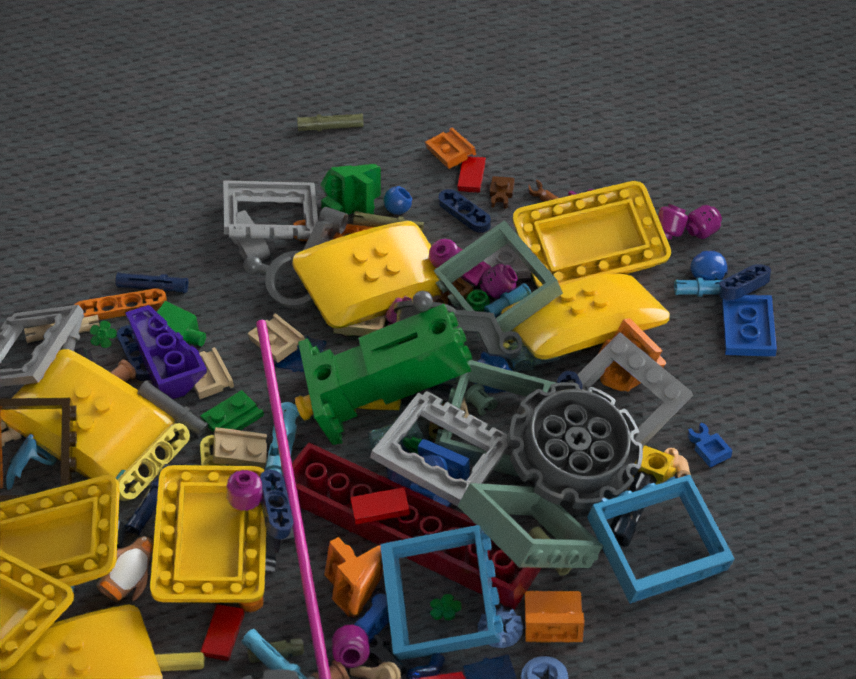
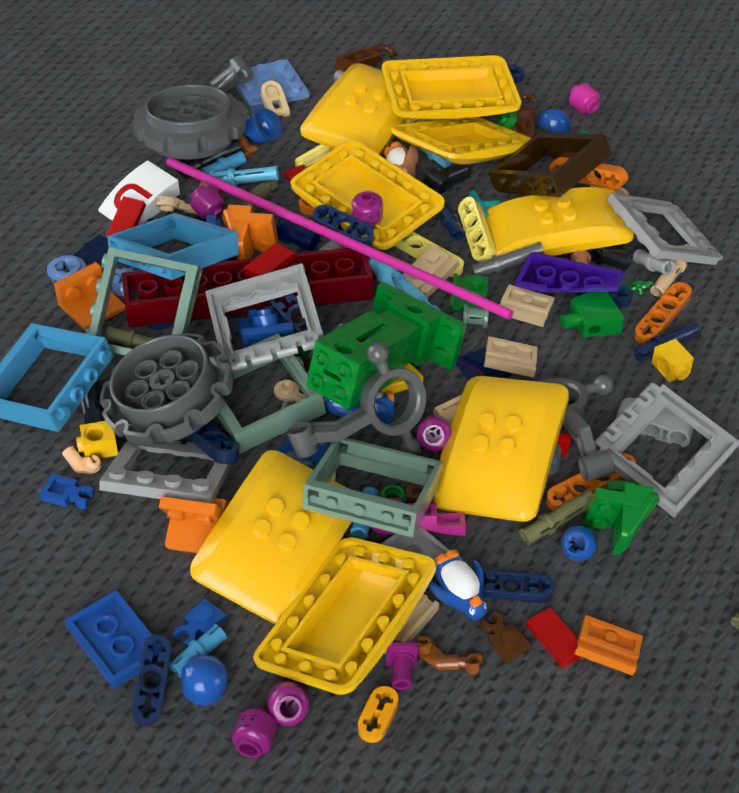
camera: 135 degrees right, 0 degrees up
magenta head [429,239,460,268] -> none
none -> blue plate [173,598,226,649]
none -> clear blue piece [275,218,320,251]
none -> animal [428,549,488,620]
none -> sand green bush [463,304,489,328]
none -> yellow brick [651,339,694,382]

